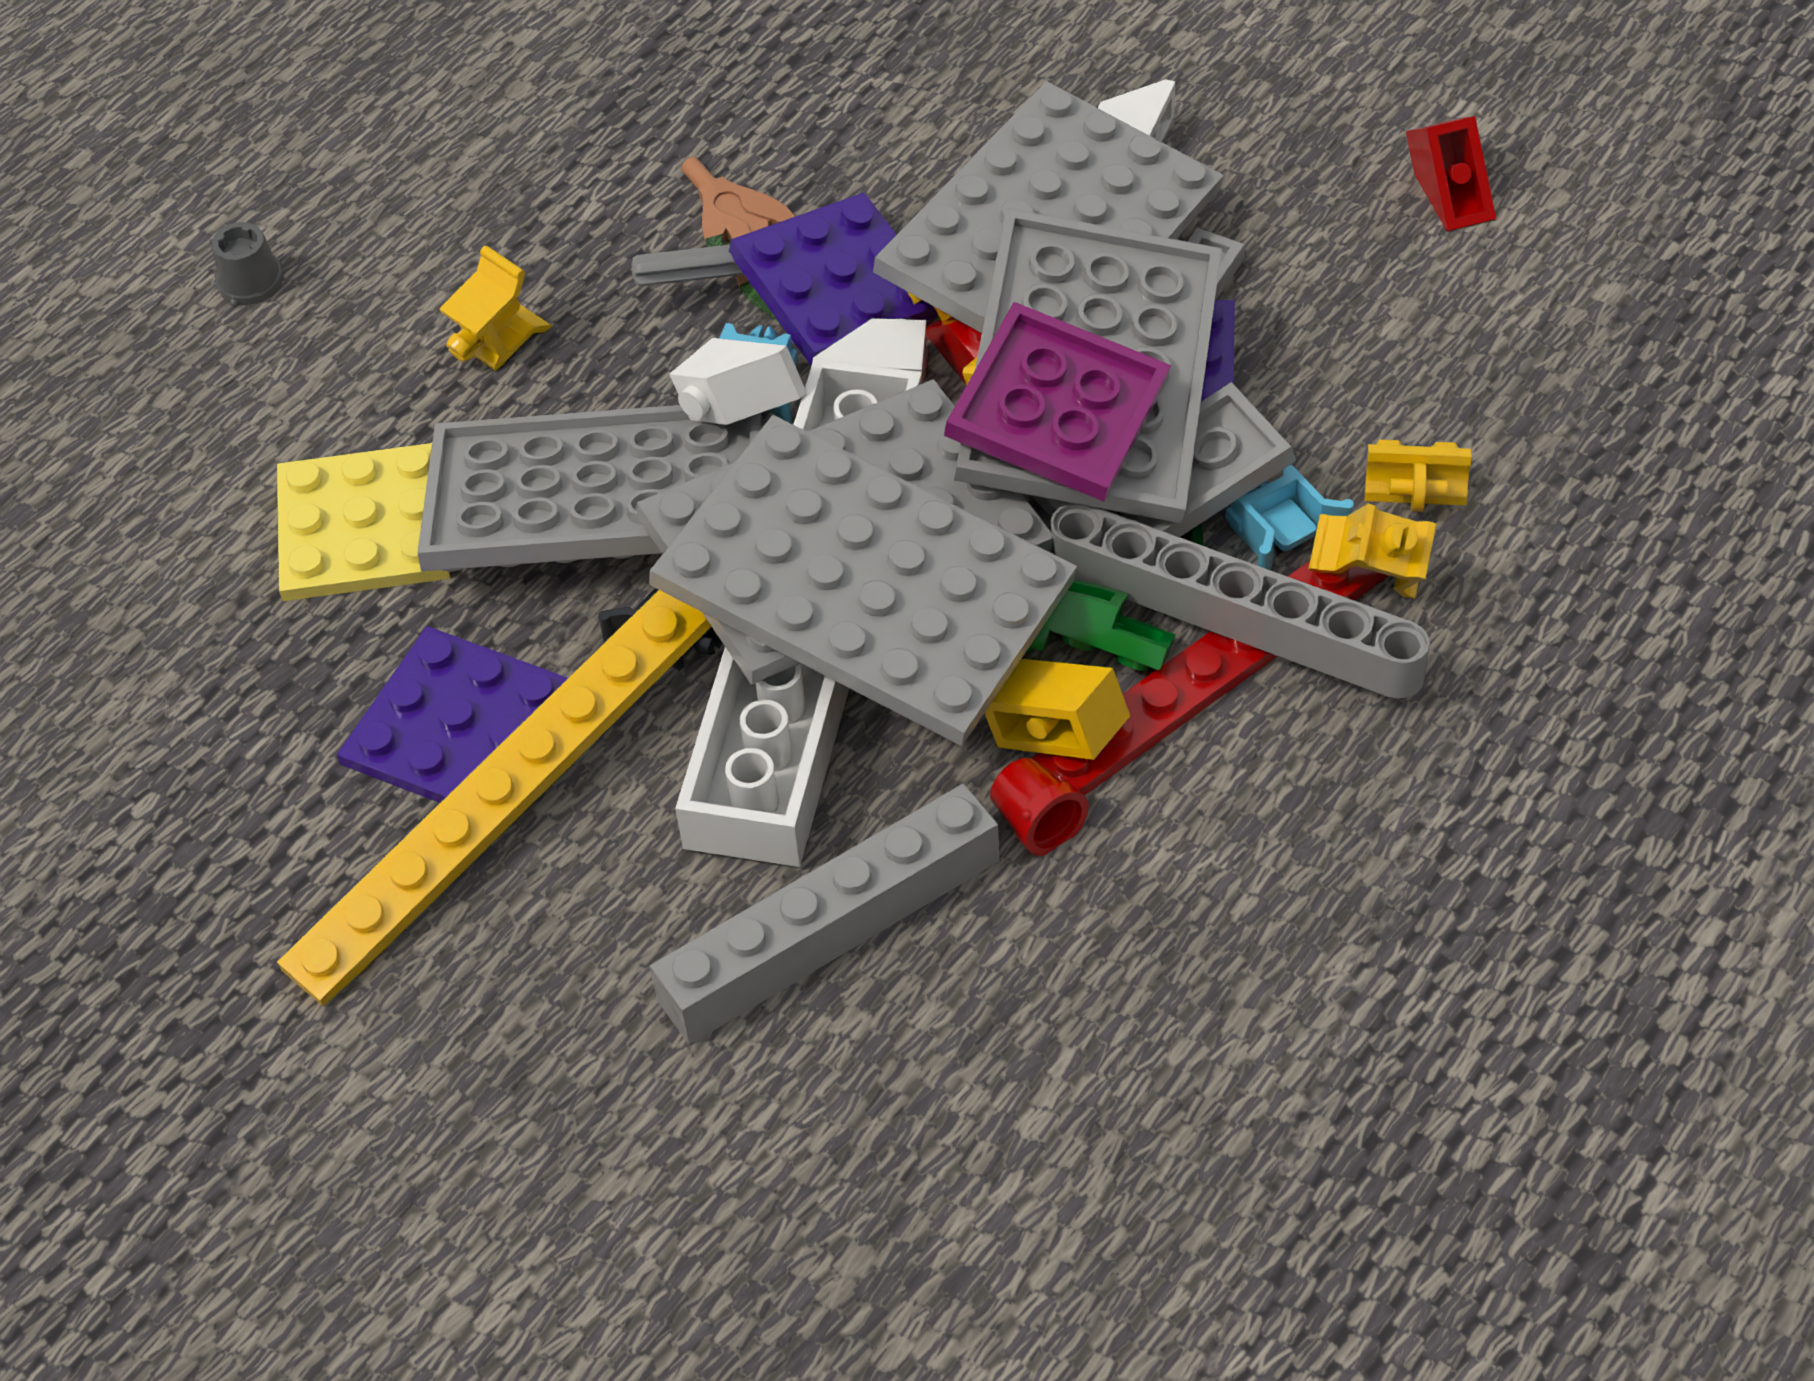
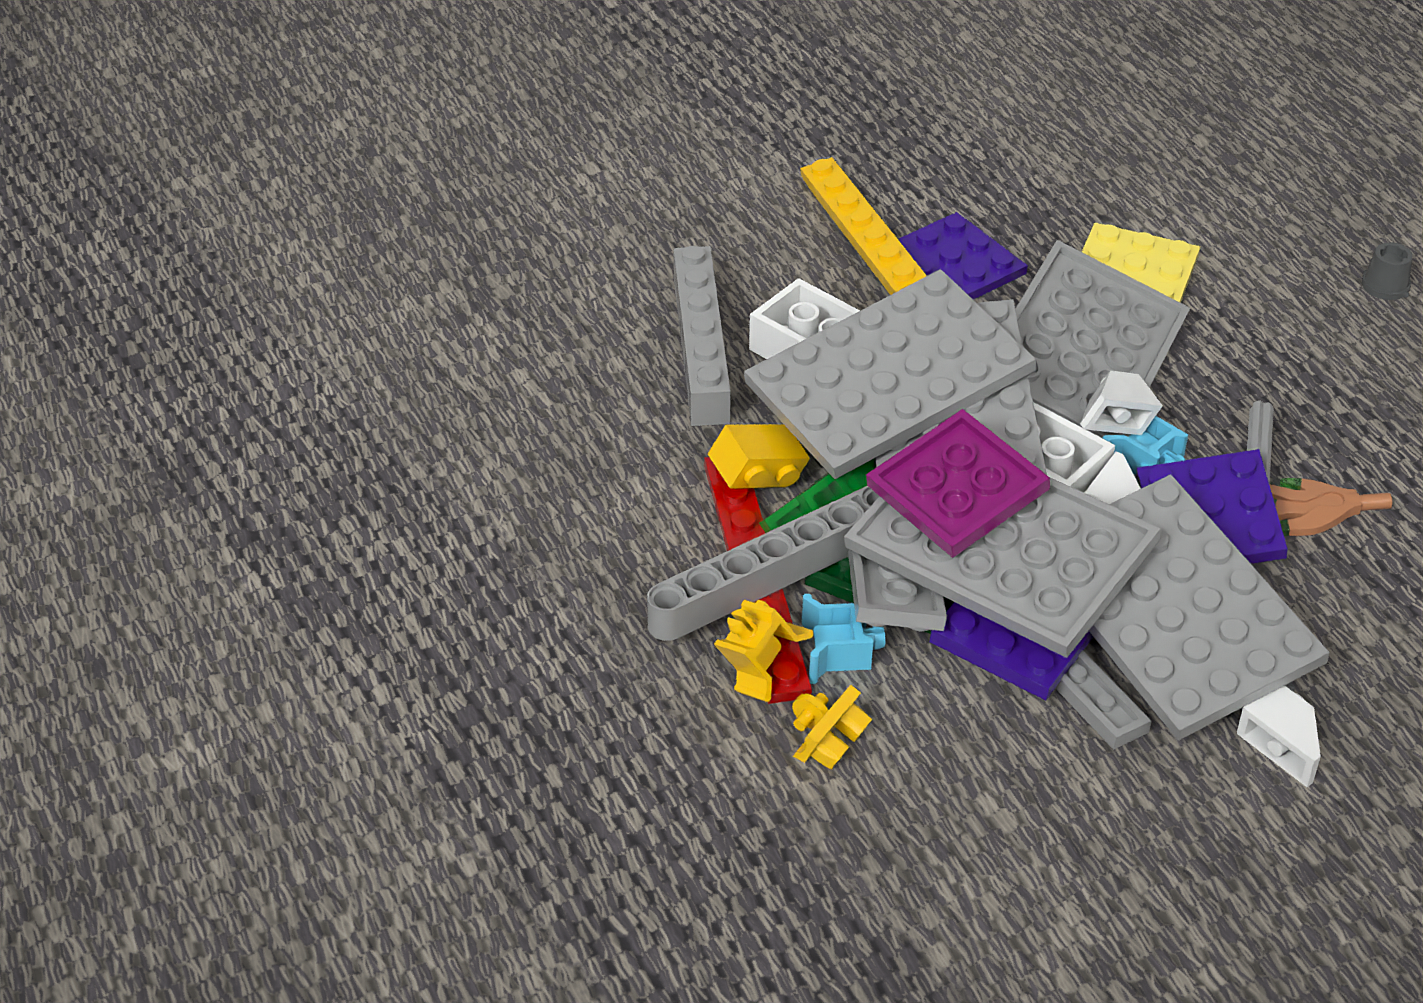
camera: 115 degrees right, 10 degrees down
yellow piece [439,246,552,371] -> none
red piece [990,758,1089,856] -> none
red slope [1405,116,1496,231] -> none

